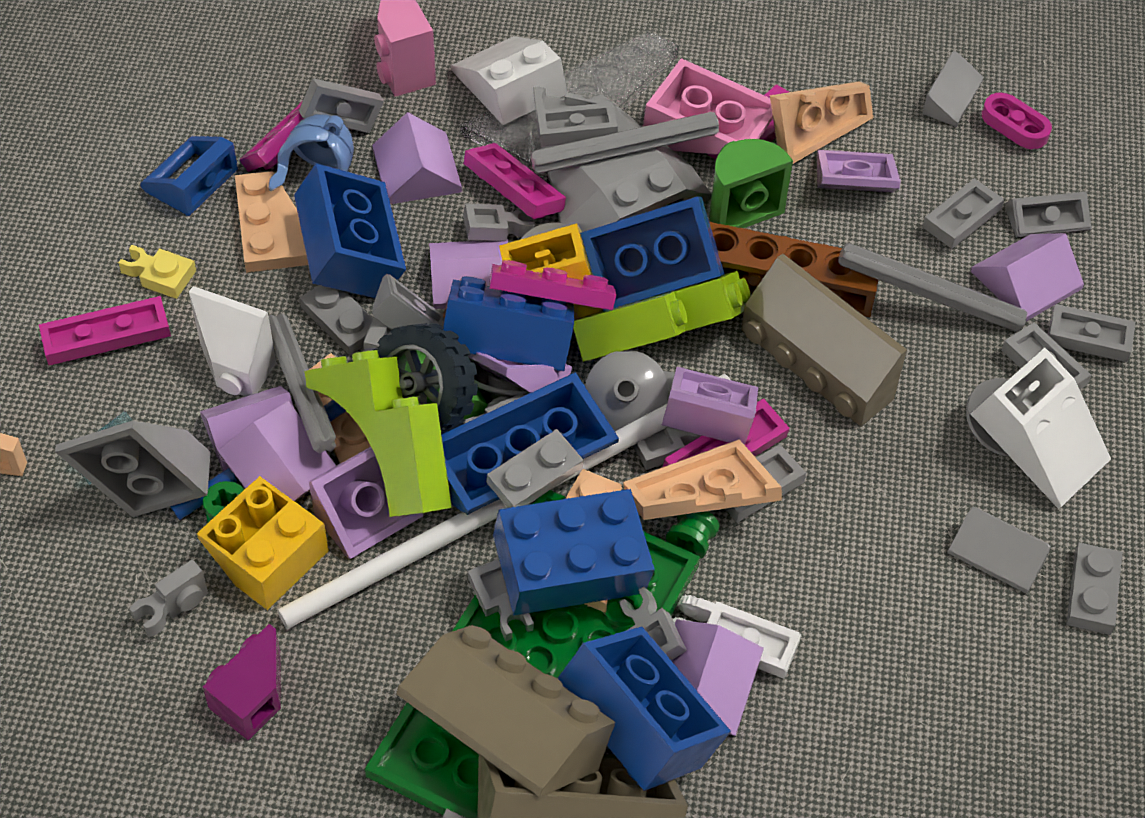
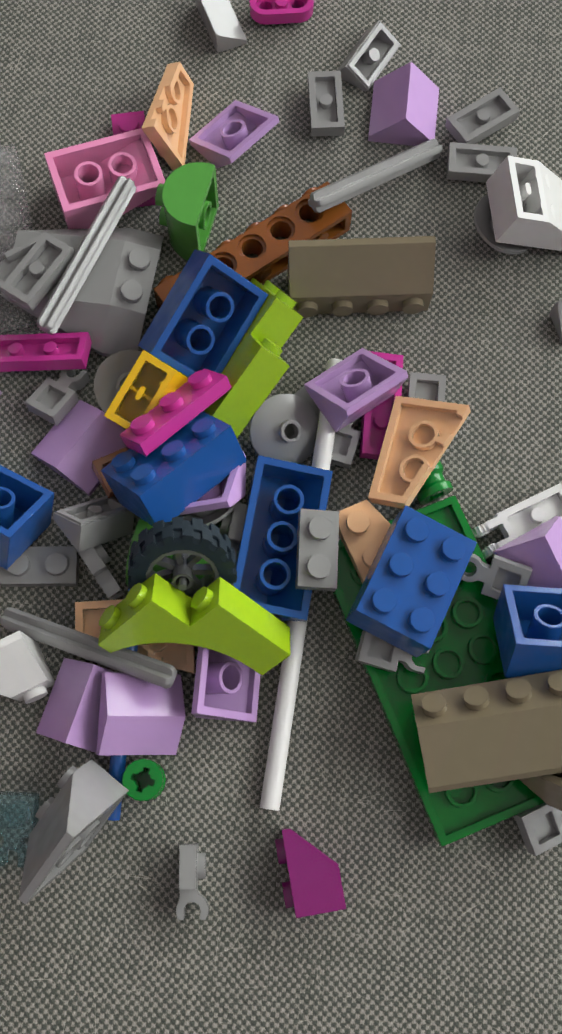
camera: 50 degrees left, 20 degrees up
yellow slope [197,476,329,610] -> none

